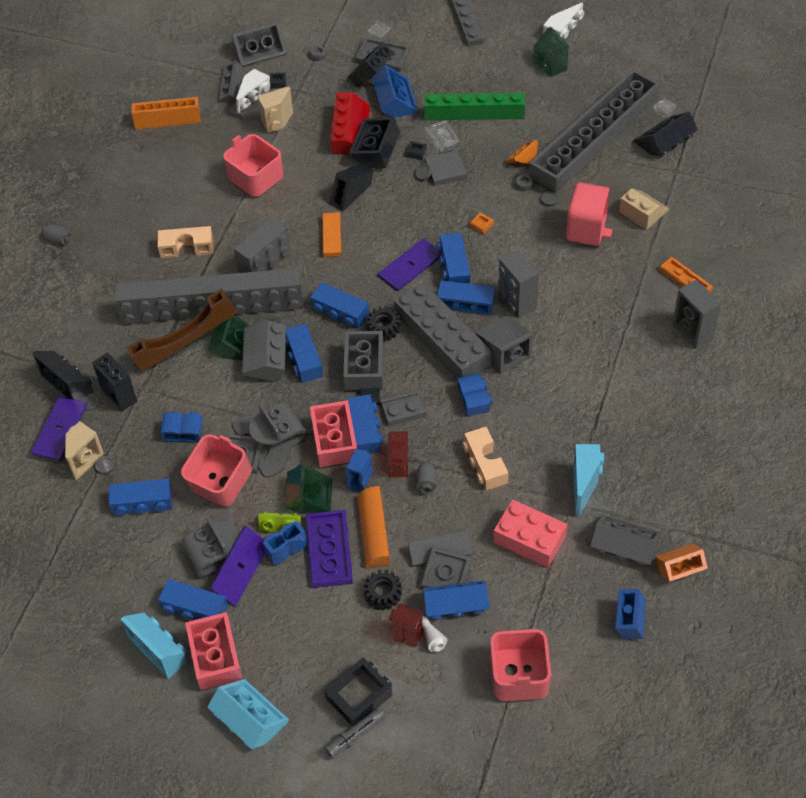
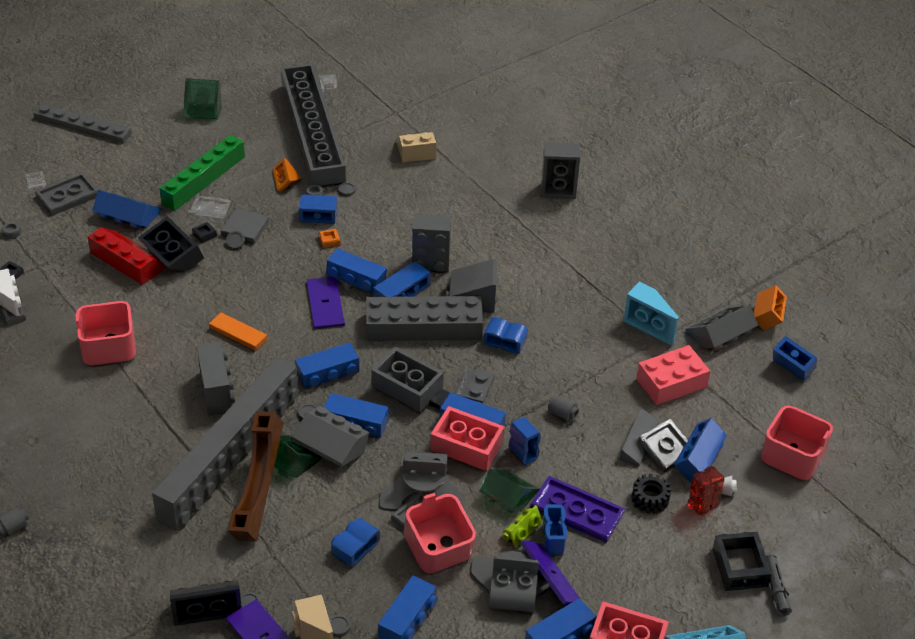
camera: 60 degrees left, 10 degrees down
black window [92,352,138,412] -> none
light nougat arch [158,226,214,258] -> none
tan slope [258,86,293,133] -> none
black slope [329,163,374,211] -> none
black window [348,41,394,88] -> none
orange brick [357,486,390,569] -> none
black tyre [367,306,400,342] -> none
clear red brick [388,431,409,477] -> none
light nougat arch [462,427,508,491] -> none
white slope [543,3,584,44] -> none
coral piece [566,183,613,246] -> none
black slope [634,112,698,156] -> none
orange tile [659,257,713,292] -> none
none -> blue brick [299,194,338,224]

